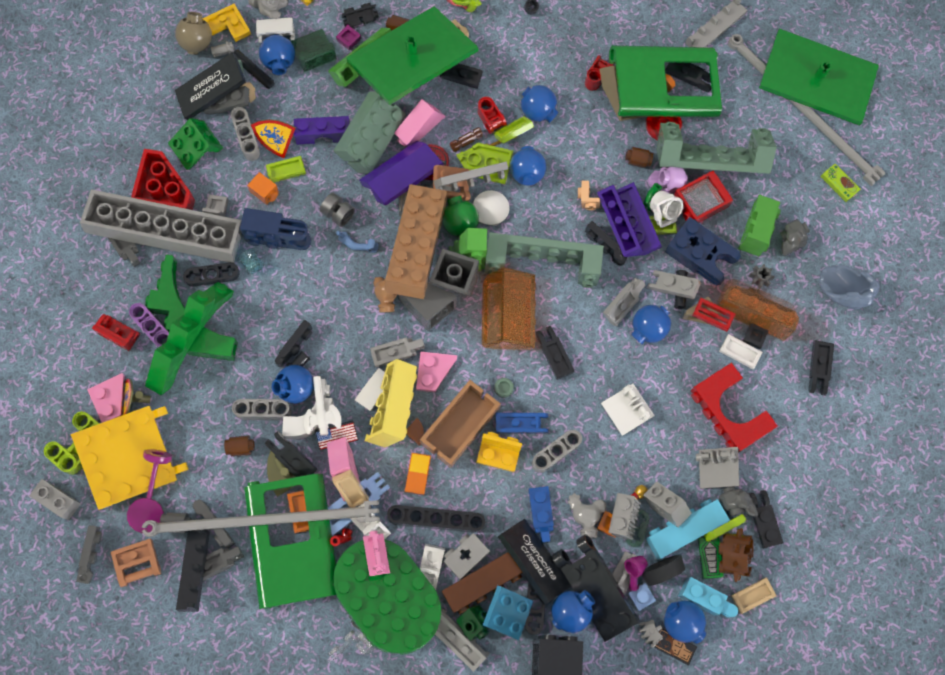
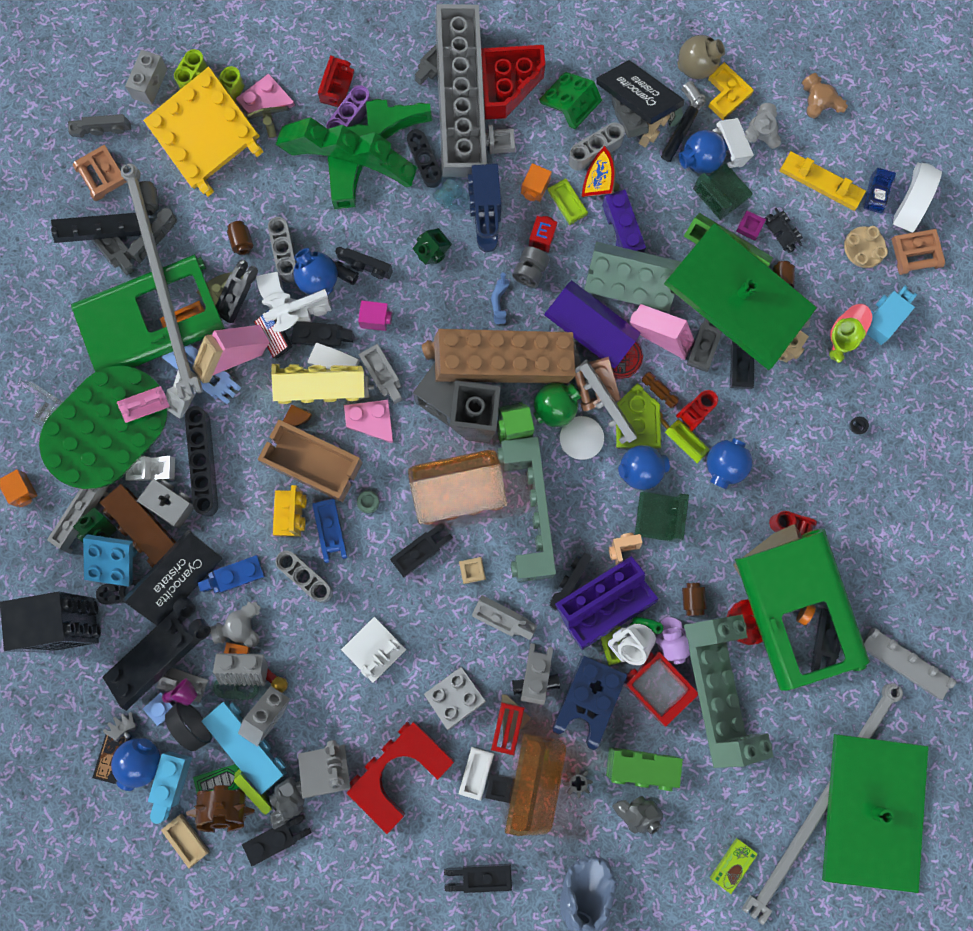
camera: 80 degrees right, 5 degrees up
magenta piece [127,449,172,533] -> none
red arm [330,528,353,546] -> none
orange tile [405,453,431,495] -> none
blue brick [552,590,595,633] -> none
blue brick [631,305,671,344] -> none
none -> black hinge [291,321,354,348]
none -> dark pink brick [358,300,392,331]
none -> dark green brick [412,228,452,265]
none -> light grey hinge [424,667,486,730]
none -> tan tile [459,557,486,584]
none -> red brick [529,216,558,253]
none -> clear green bracket [634,492,689,543]
none -> dark grey hinge [686,318,722,372]

